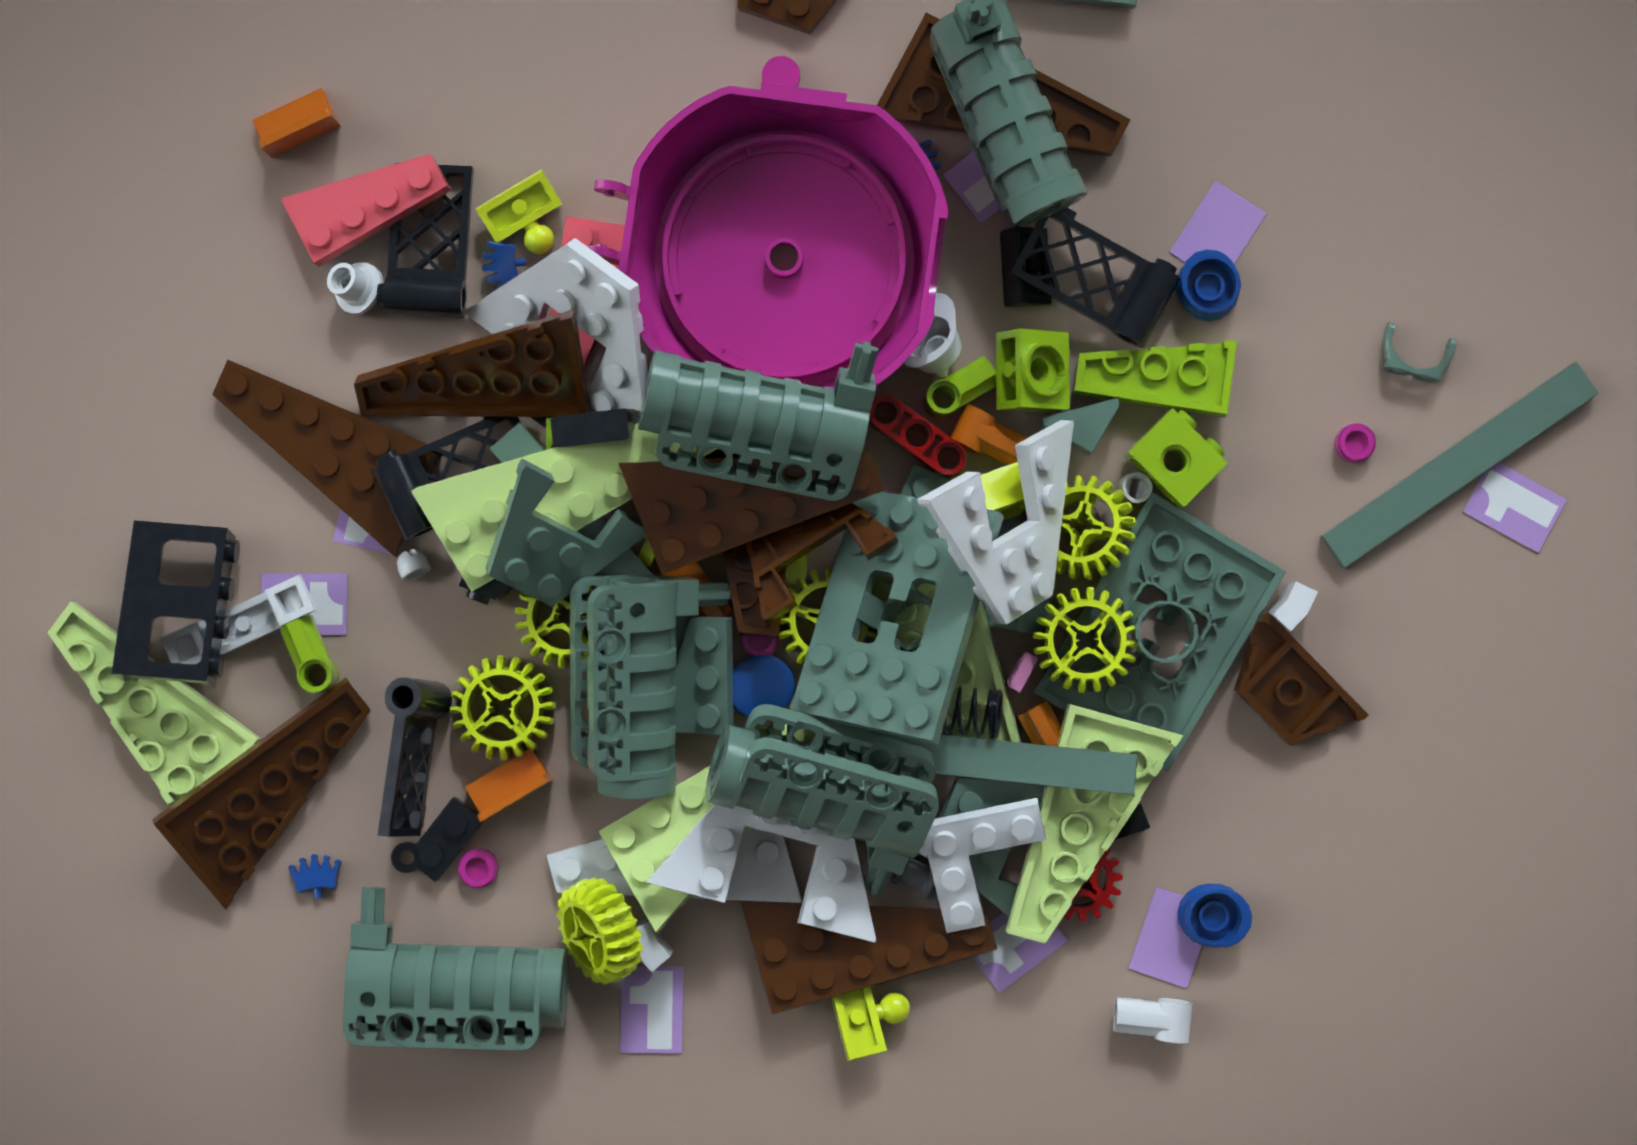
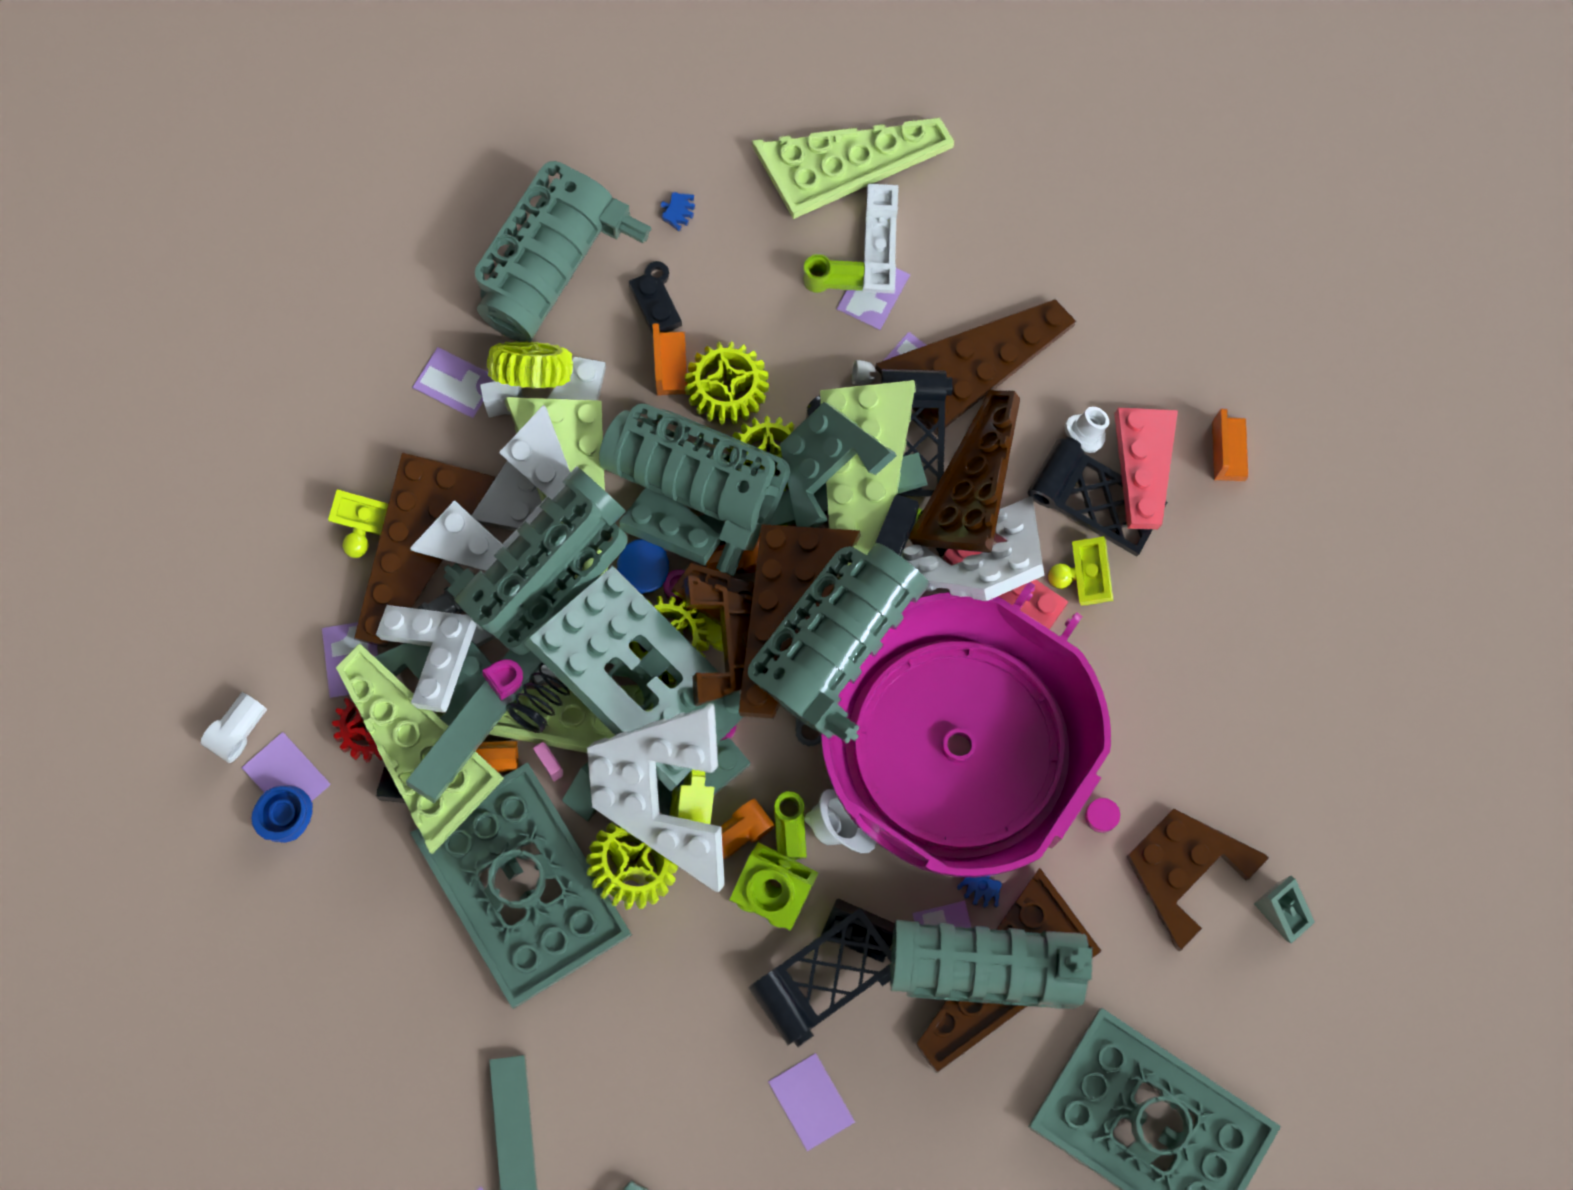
camera: 110 degrees right, 15 degrees down
black window [111,520,240,688] -> none
reddish brown wing [152,678,371,910] -> none
black piece [378,677,452,837] -> none
dark pink tile [458,848,499,888] -> none
blue piece [482,241,526,291] -> none
red beam [869,395,966,478] -> none
neon yellow gear [1033,587,1138,693] -> none
sand green slope [1039,398,1120,456] -> none
lime wing [1072,340,1237,418] -> none
white hinge [1118,472,1152,504] -> none
lime brick [1124,408,1228,509] -> none
blue piece [1176,249,1241,321] -> none
reddish brown wing [1234,610,1369,746] -> none
white piece [1268,581,1318,632] -> none
dark pink tile [1334,423,1376,463] -> none
none -> dark pink tile [482,659,523,700]

